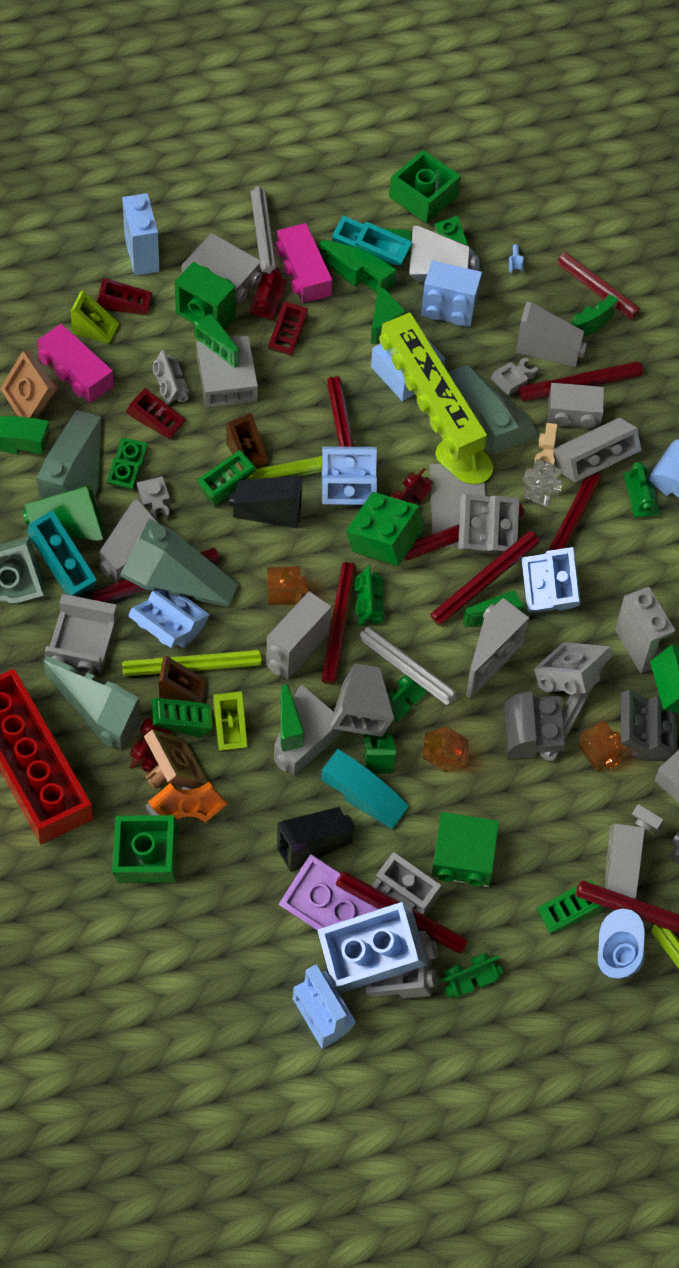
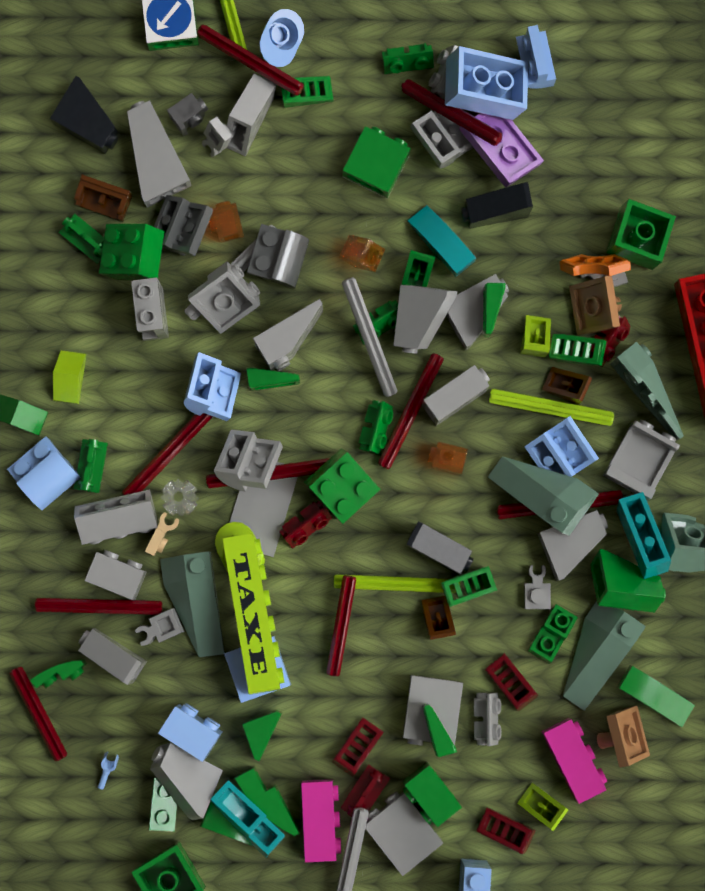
camera: 160 degrees left, 25 degrees up
light blue brick [322,446,377,505] -> none
dark red axle [430,531,540,625] -> none

